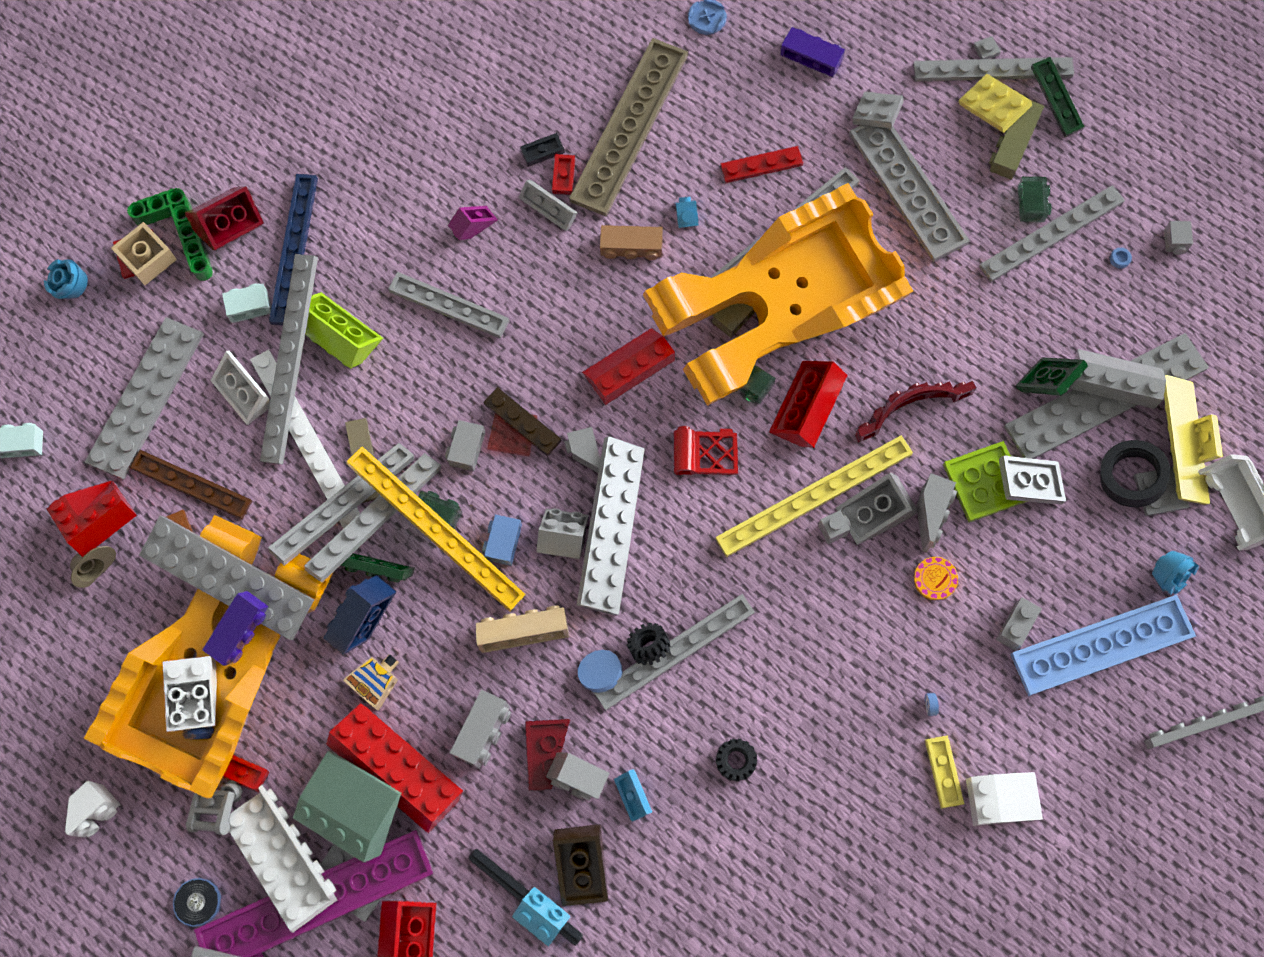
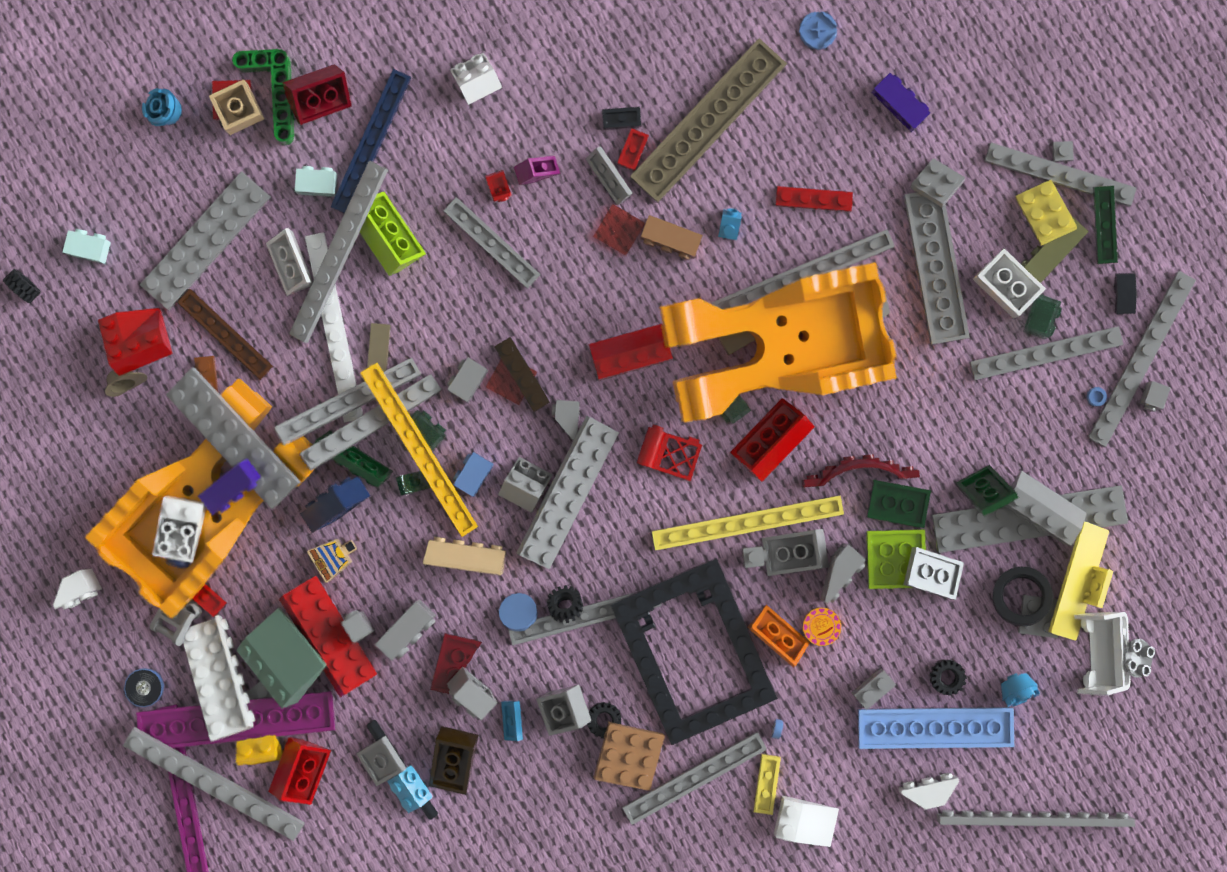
camera: 15 degrees right, 15 degrees up
none -> yellow bracket [236,735,283,766]
none -> light grey brick [342,610,375,643]
none -> light grey plate [356,736,407,786]
none -> clear green slope [396,471,431,496]
none -> white slope [450,53,502,105]
none -> red bracket [485,170,512,202]
none -> light grey brick [536,684,592,736]
none -> clear red tile [593,204,645,256]
none -> medium nougat plate [594,722,665,791]
none -> black plate [610,558,777,745]
none -> light grey plate [623,732,767,825]
none -> orange slope [747,605,810,668]
none -> dark green plate [866,480,931,528]
none -> white slope [899,773,959,809]
none -> black tyre [929,659,967,696]
none -> white slope [973,249,1046,319]
none -> light grey plate [1088,271,1196,447]
none -> black slope [1114,273,1137,314]

